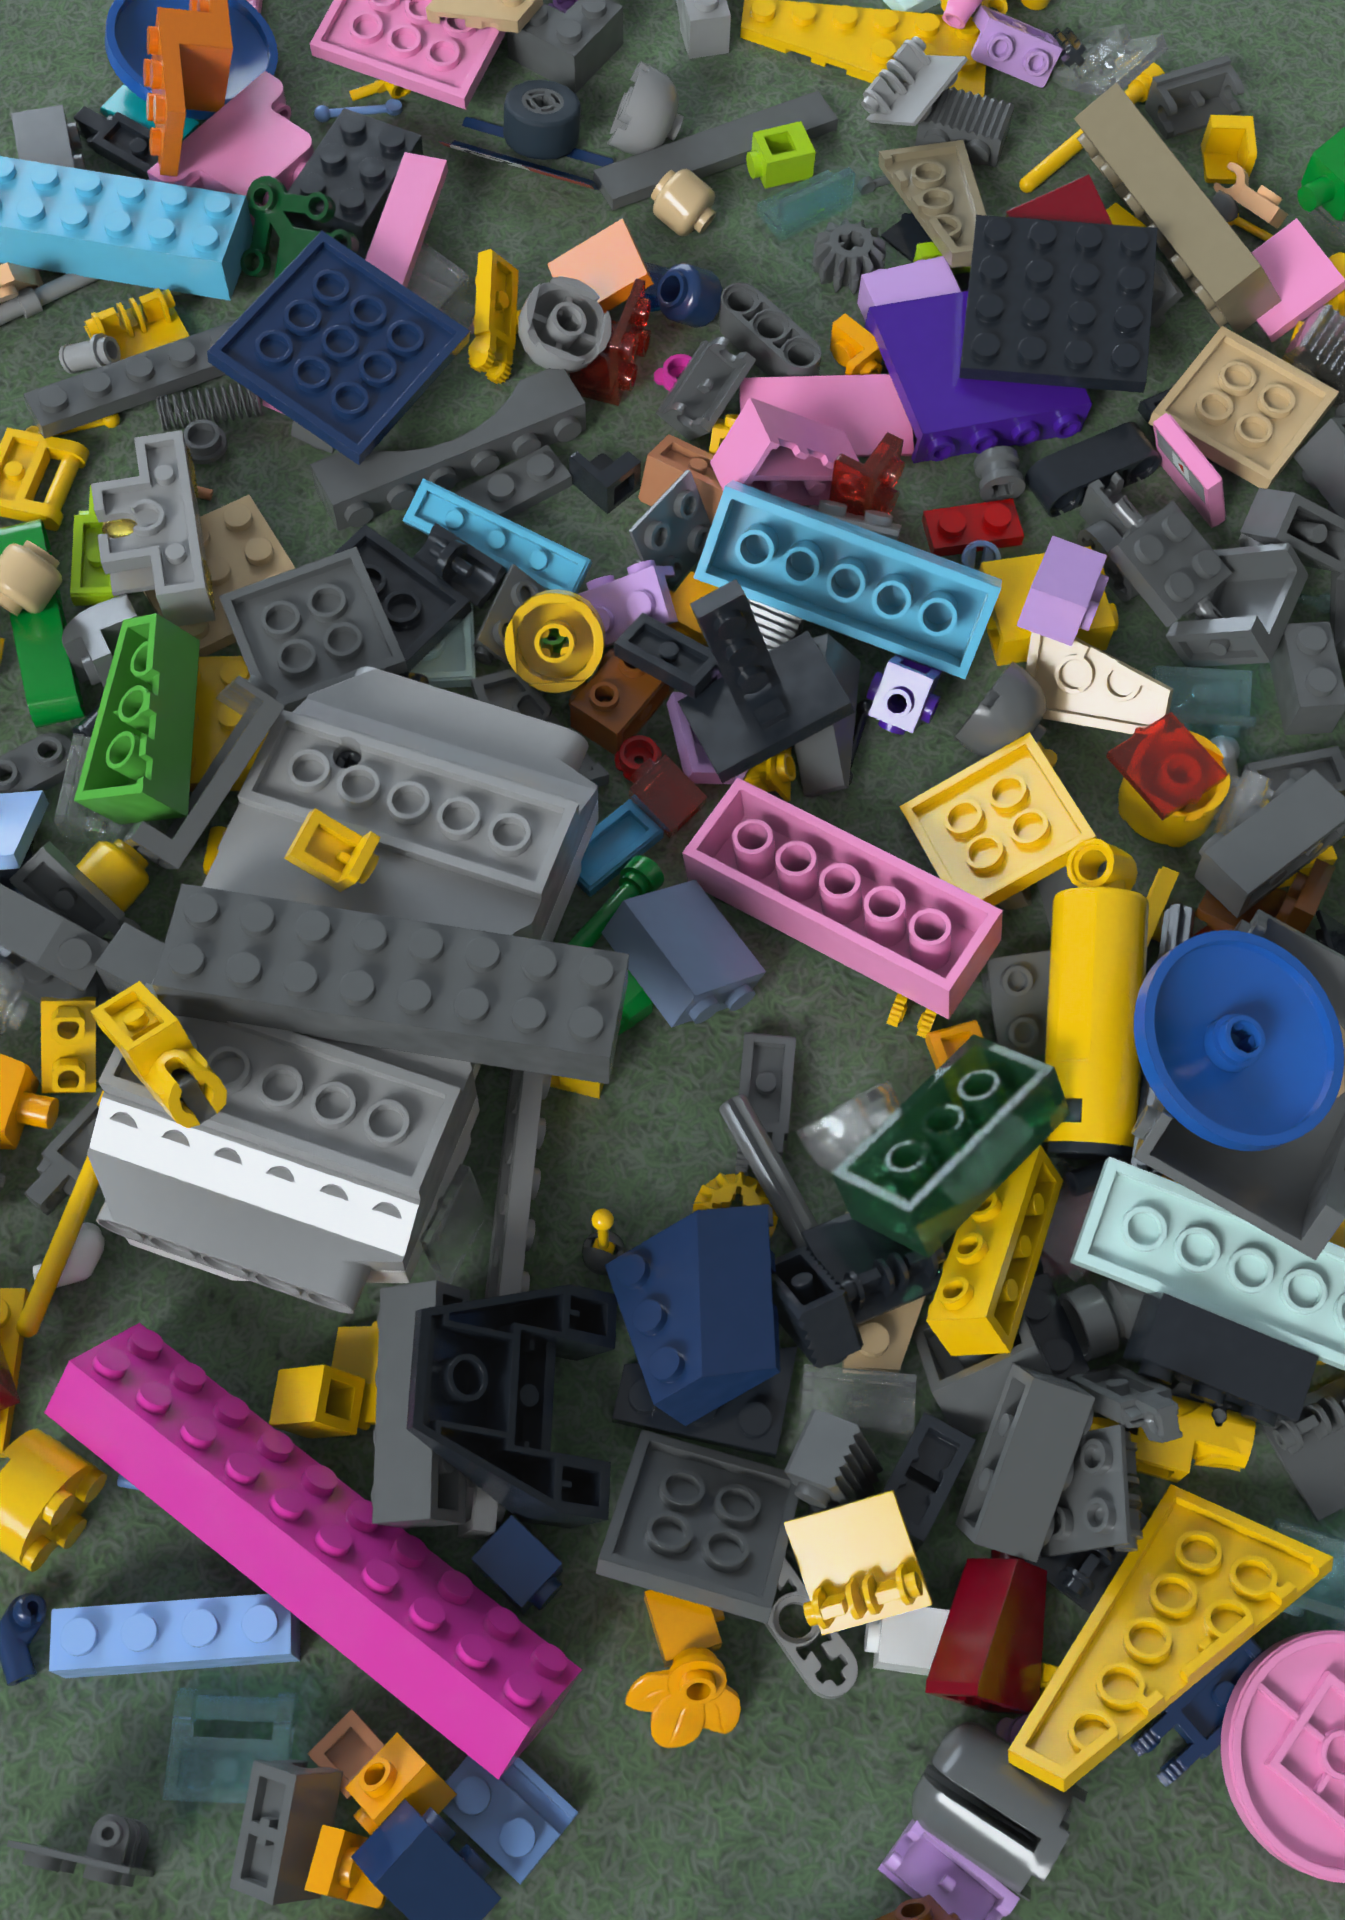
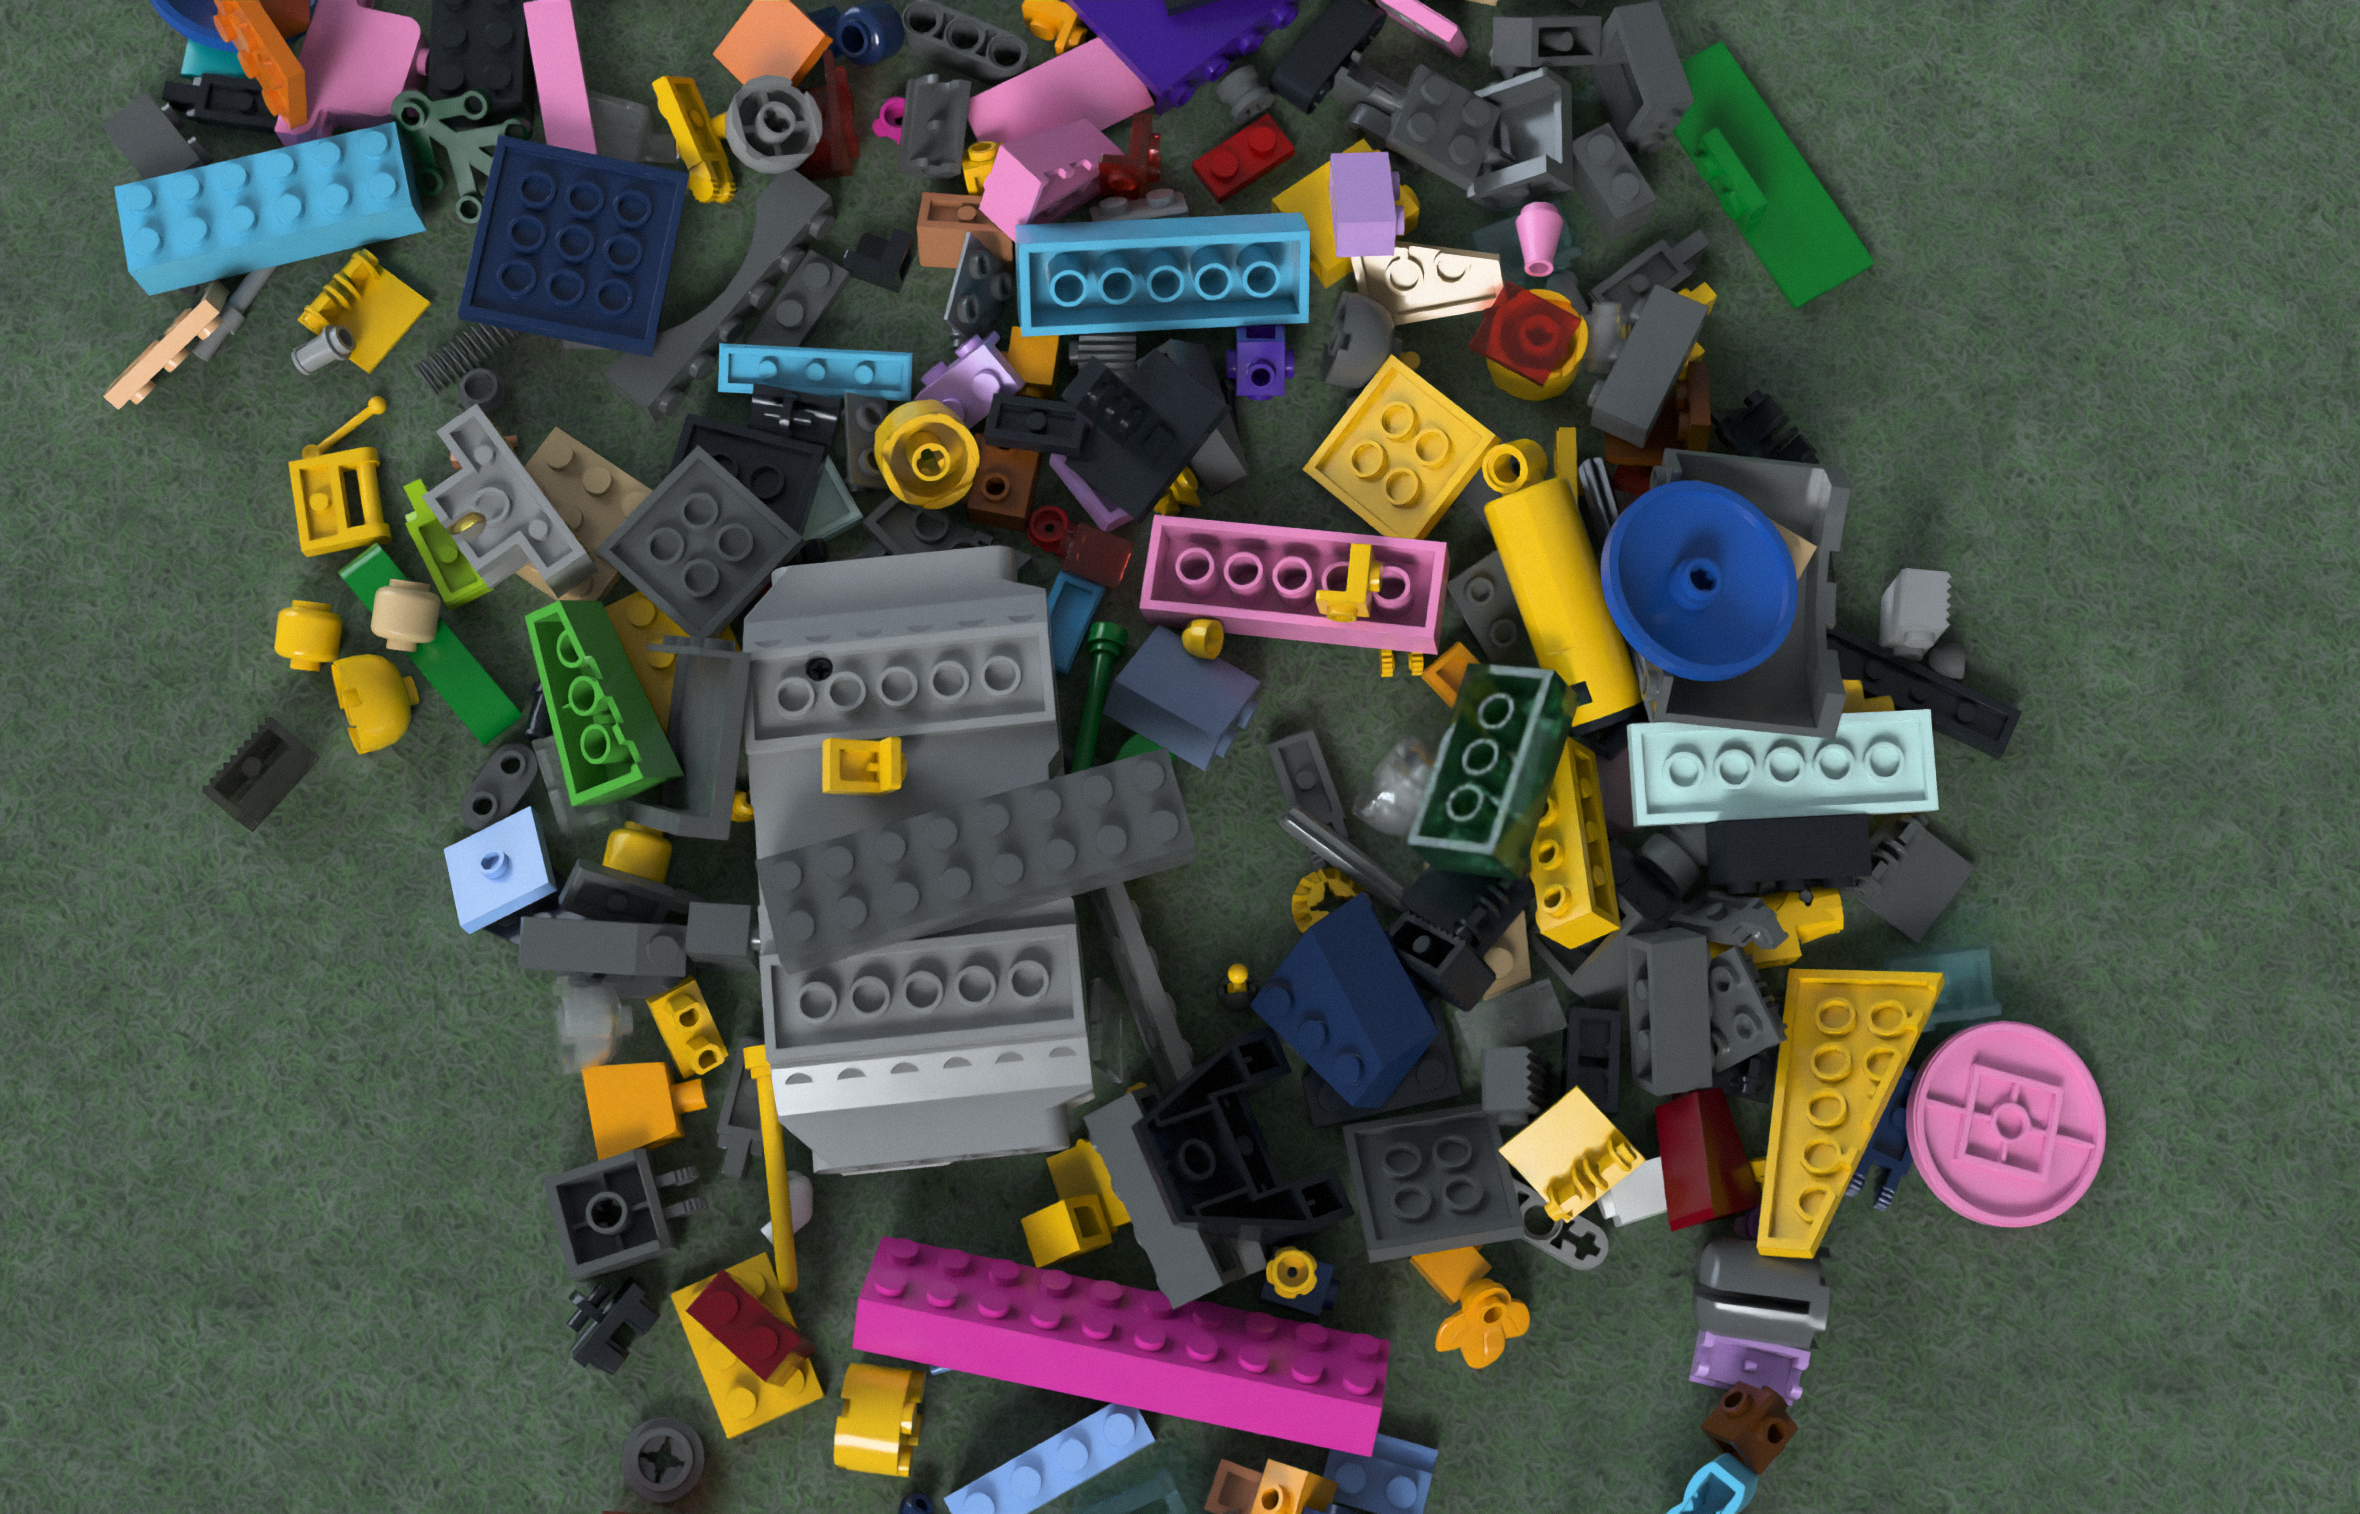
camera: 20 degrees left, 10 degrees up
dark grey plate [23,320,236,439] -> none
dark grey brick [62,593,138,688] -> none
yellow plate [90,981,227,1128] -> none
medium blue hinge [961,540,1001,571] -> none
none -> yellow hinge [1182,618,1224,660]
none -> yellow plate [1266,1246,1317,1299]
none -> yellow bracket [1315,543,1383,623]
none -> bright pink cone [1515,202,1564,277]

